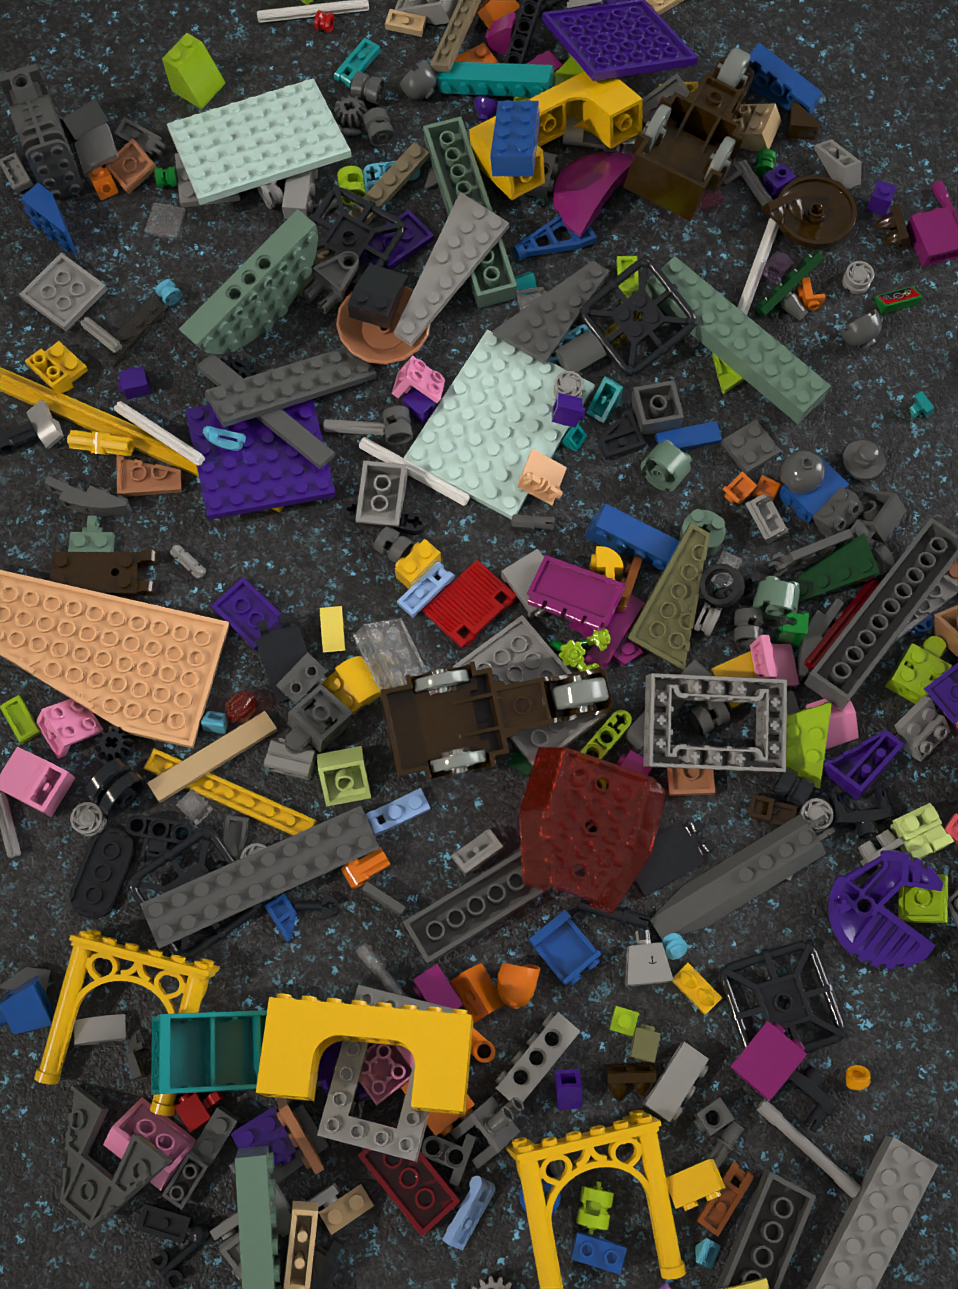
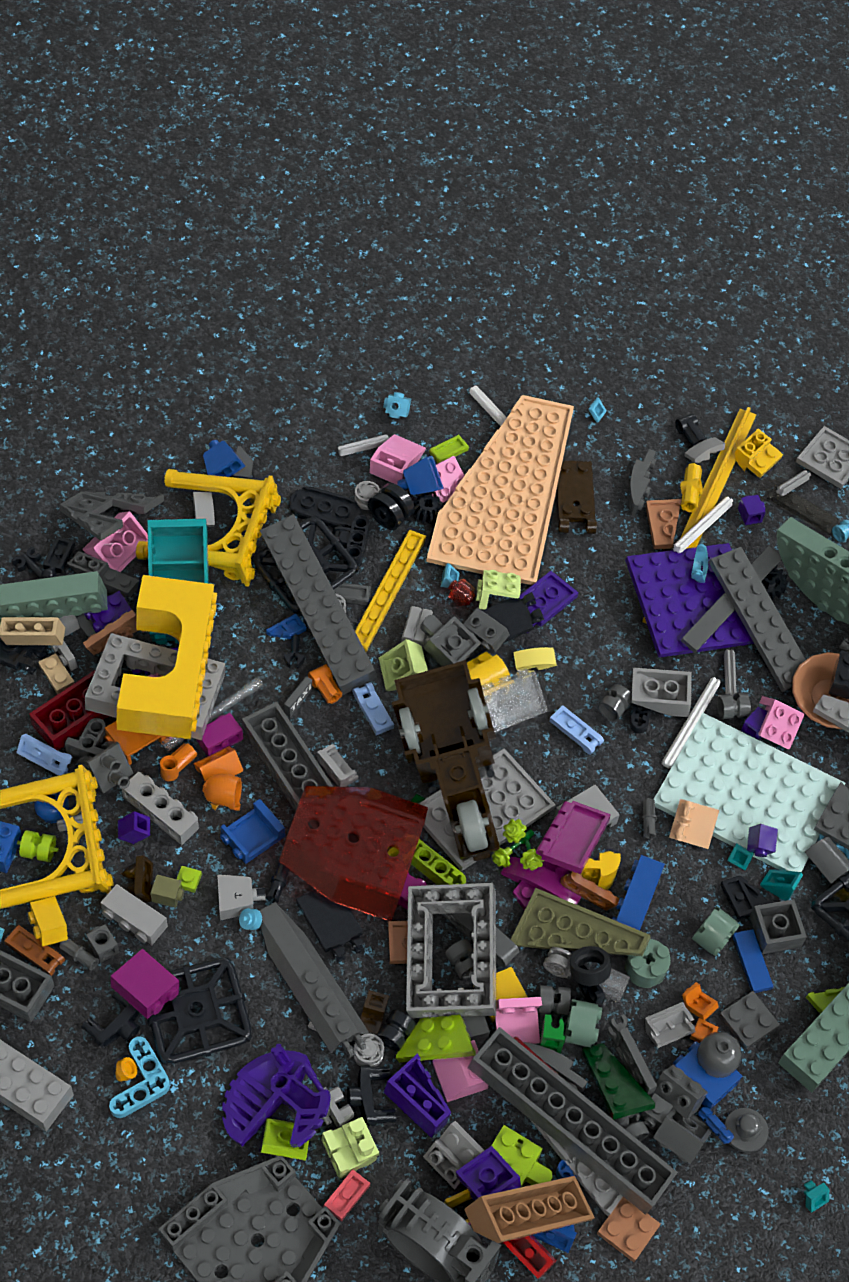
camera: 85 degrees right, 15 degrees down
sand green hinge [68,516,115,552] -> none
tan tile [147,711,277,803] -> none
light grey axle [170,545,206,579] -> none
red brick [175,1091,224,1133] -> none
clear brick [176,789,213,825] -> none
yellow brick [395,539,441,589] -> none
red window [421,560,517,648] -> none
light grey wheel [553,371,584,398] -> none
yellow tile [672,963,722,1015] -> none
light grey piece [756,1099,862,1198] -> none
none -> medium azure beam [109,1037,170,1118]
none -> blue torso [397,456,444,495]
none -> yellowish green bracket [476,570,521,610]
none -> blue axle [698,1106,734,1144]

